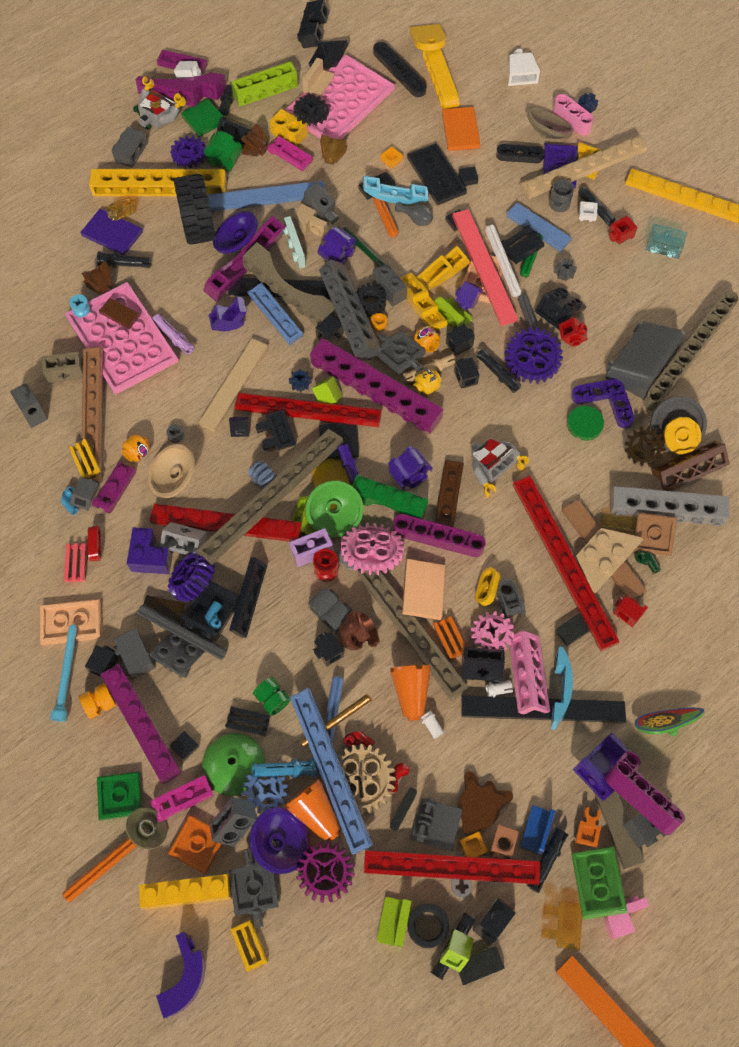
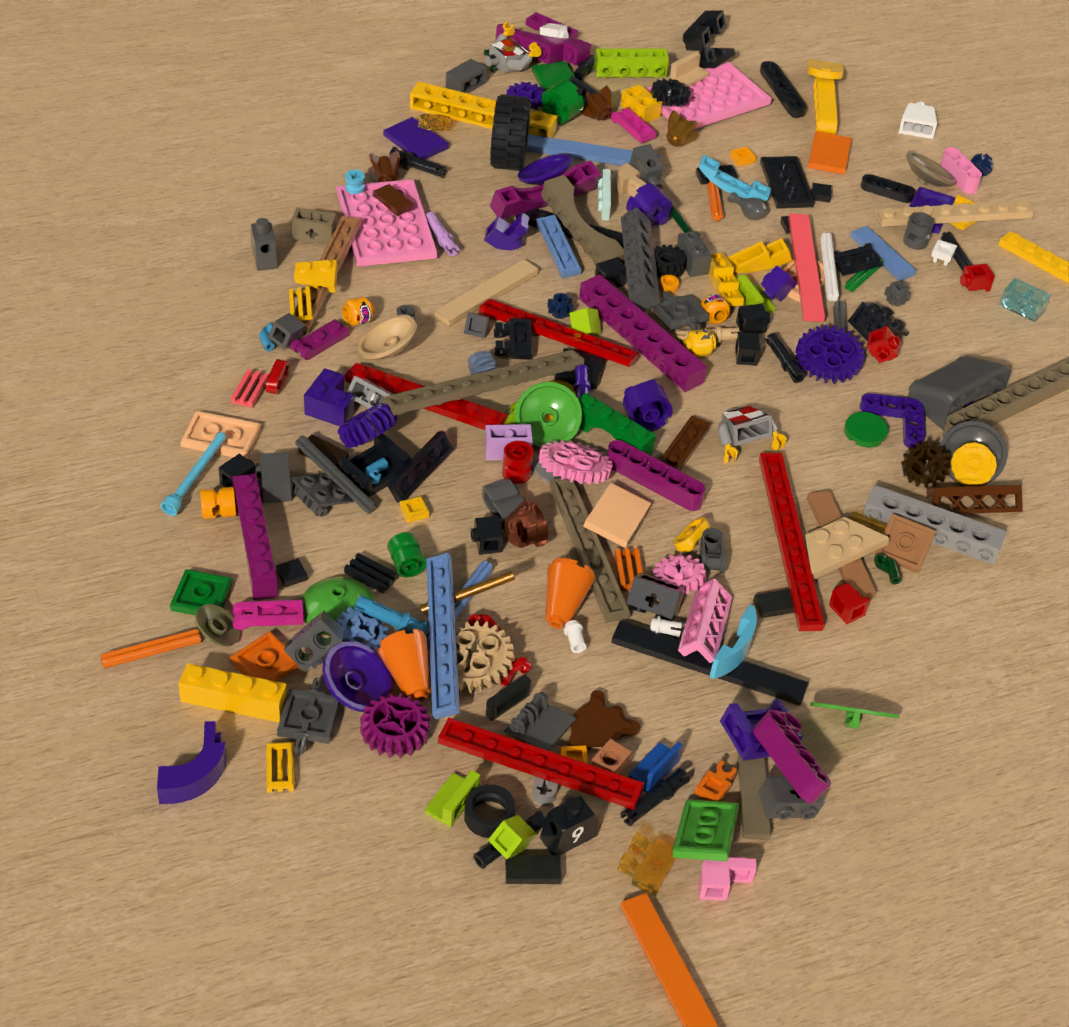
camera: 15 degrees right, 20 degrees down
none -> yellow wing [294,260,338,293]
none -> yellow tile [399,496,429,523]

